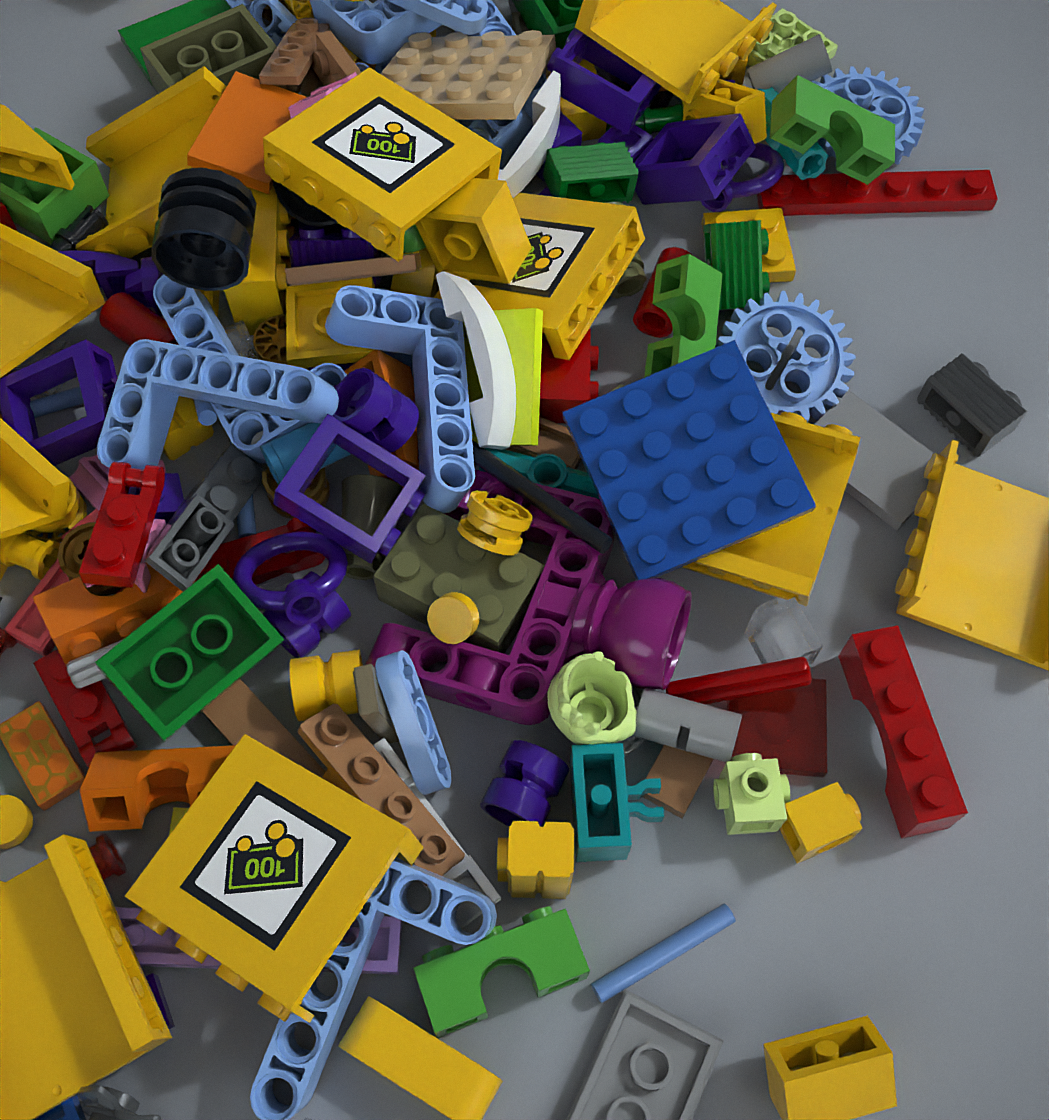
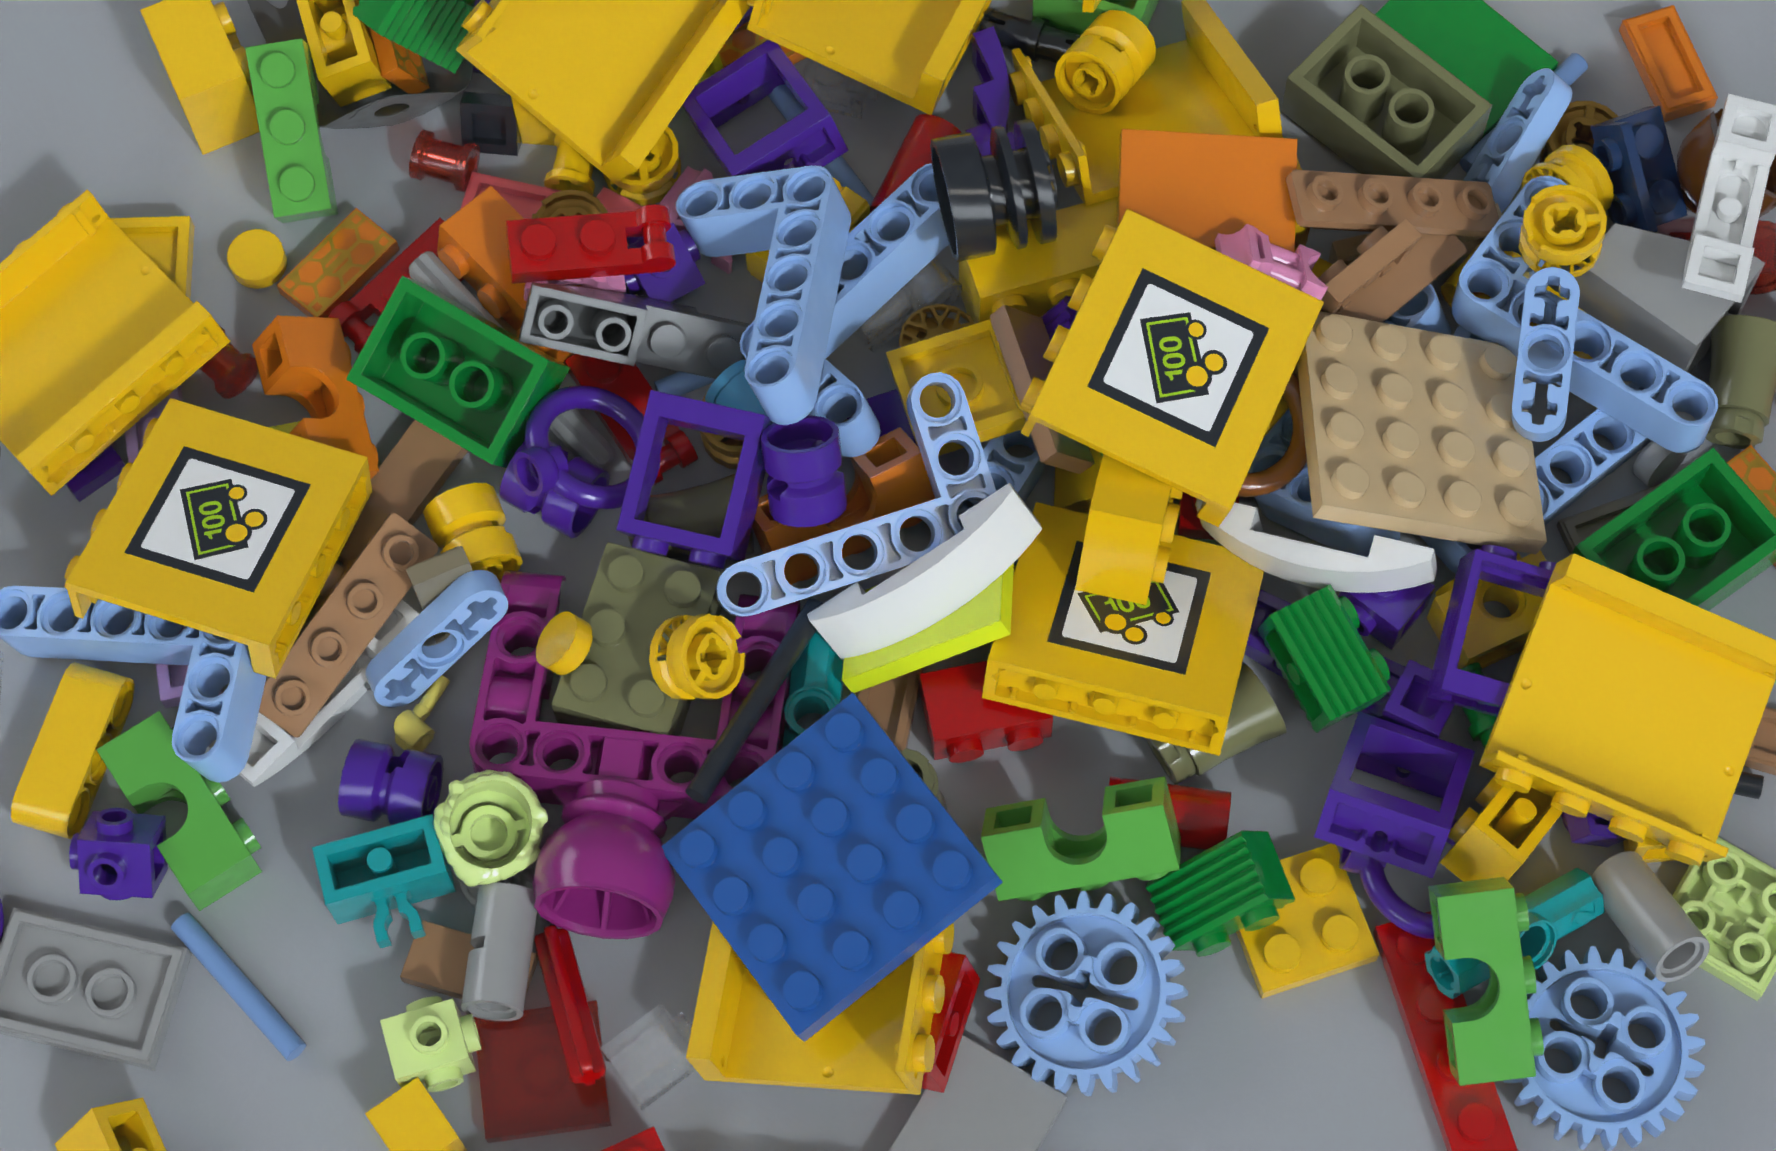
camera: 80 degrees right, 5 degrees up
yellow brick [497,821,574,899] -> none
none -> dark purple brick [69,808,168,901]
none -> light yellow hand [394,675,450,751]
none -> yellow wheel [1054,10,1156,115]

